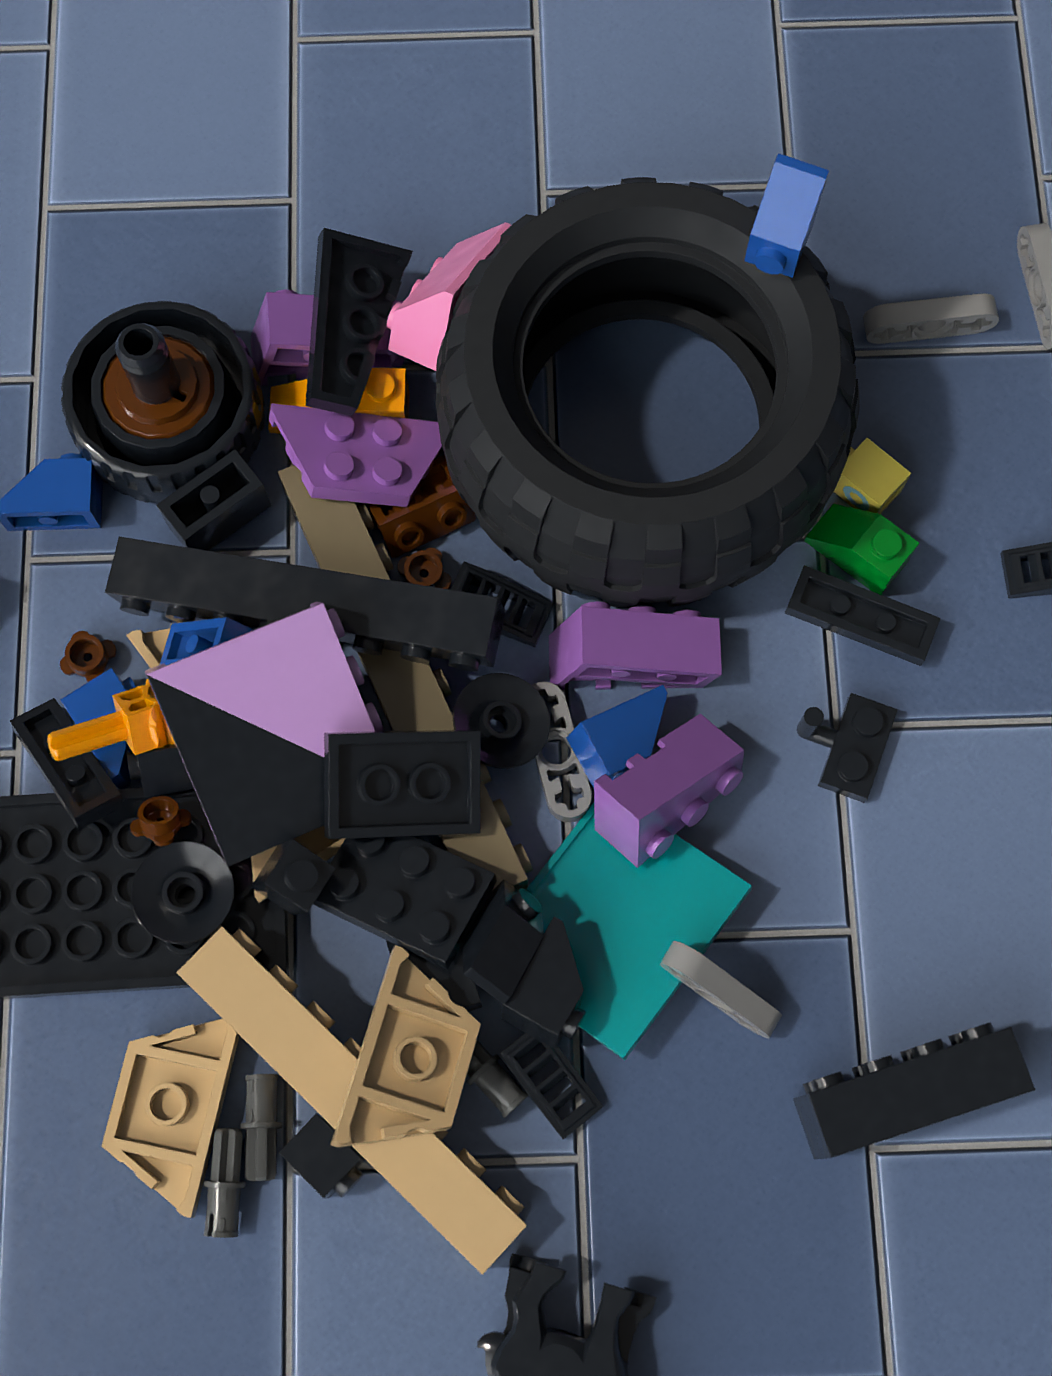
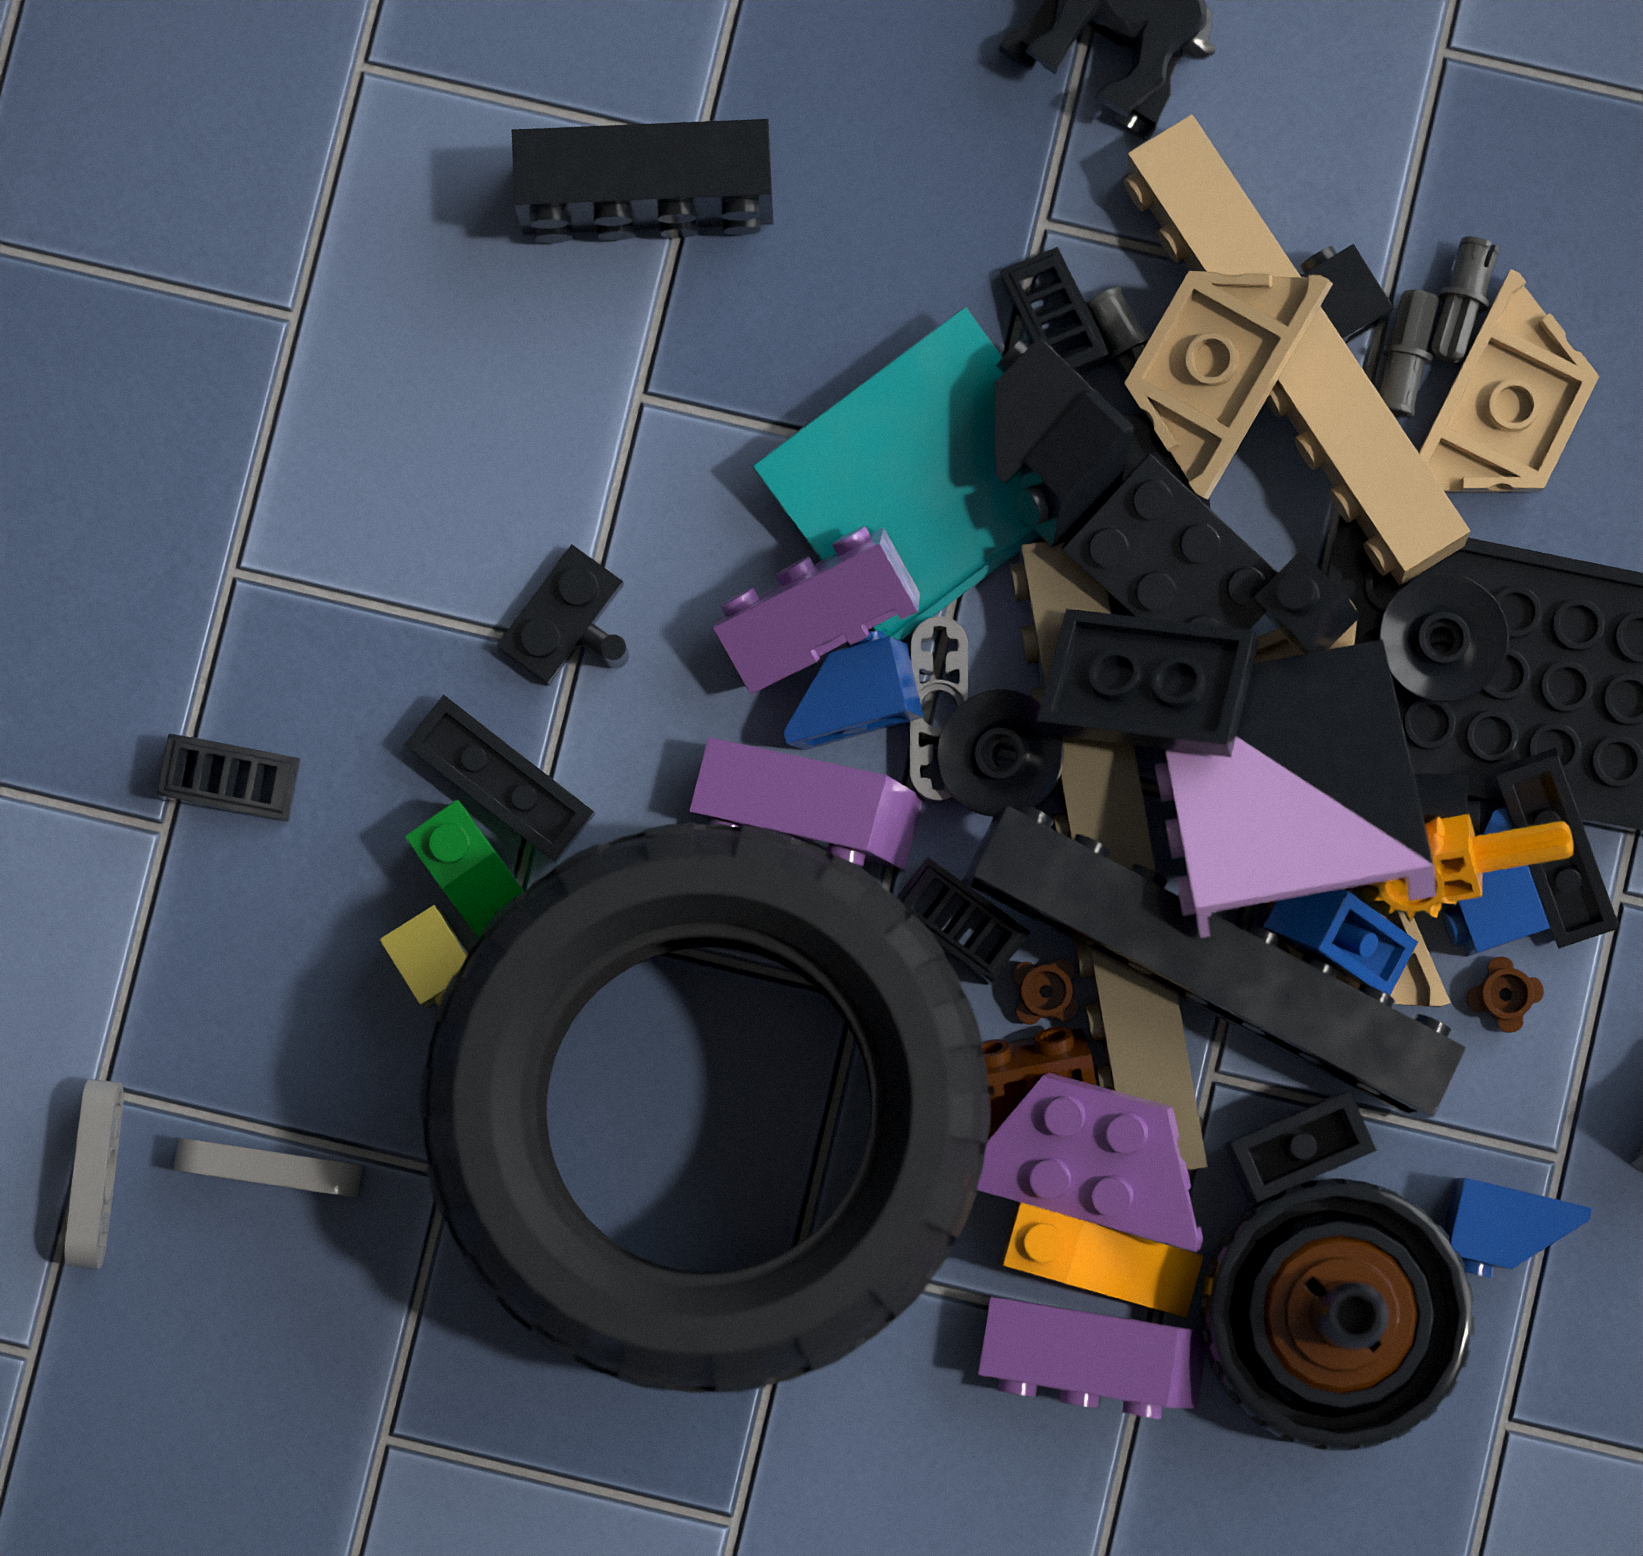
camera: 165 degrees left, 10 degrees up
reddish brown plate [130,796,192,846] -> none
black wing [305,228,413,416] -> none
bright pink slope [387,222,511,371] -> none
light grey beam [660,941,782,1038] -> none
slope [744,153,829,278] -> none

